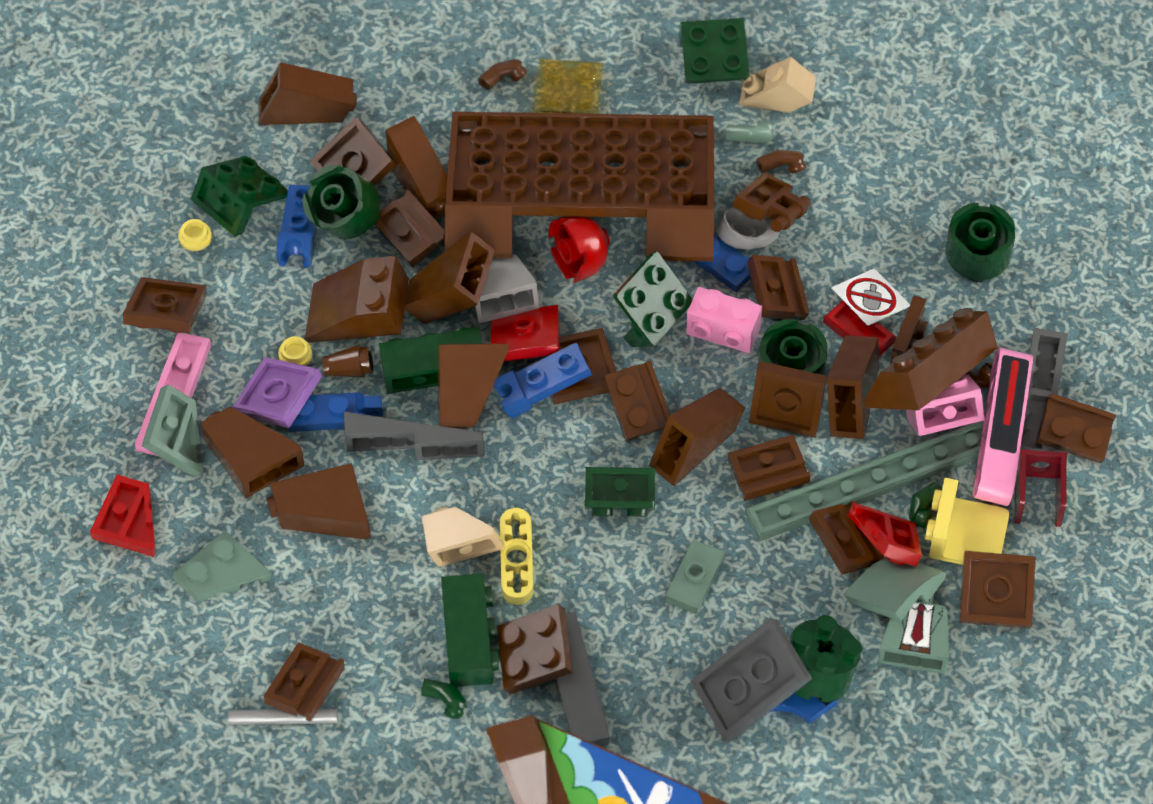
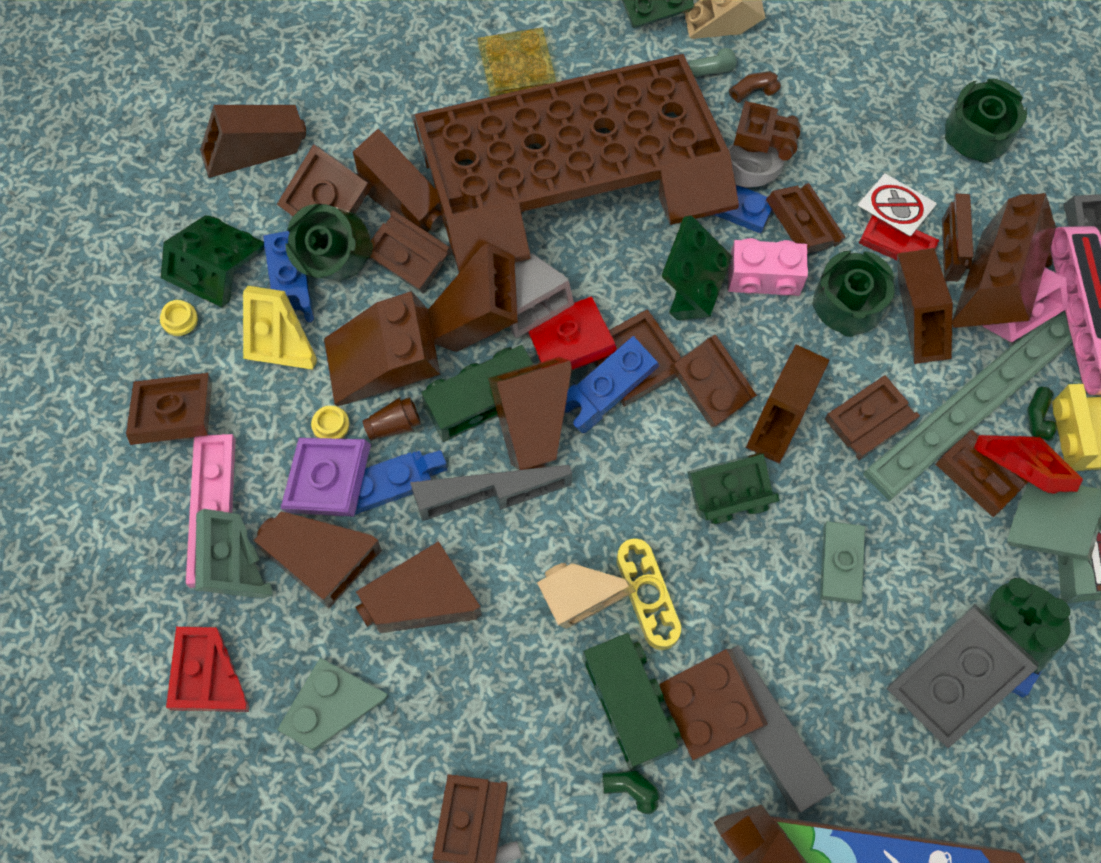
camera: 20 degrees left, 10 degrees up
reddish brown arm [478,59,527,90] -> none
red cylinder [548,216,610,283] -> none
reddish brown plate [749,361,827,438] -> none
none -> light yellow wing [243,286,317,370]

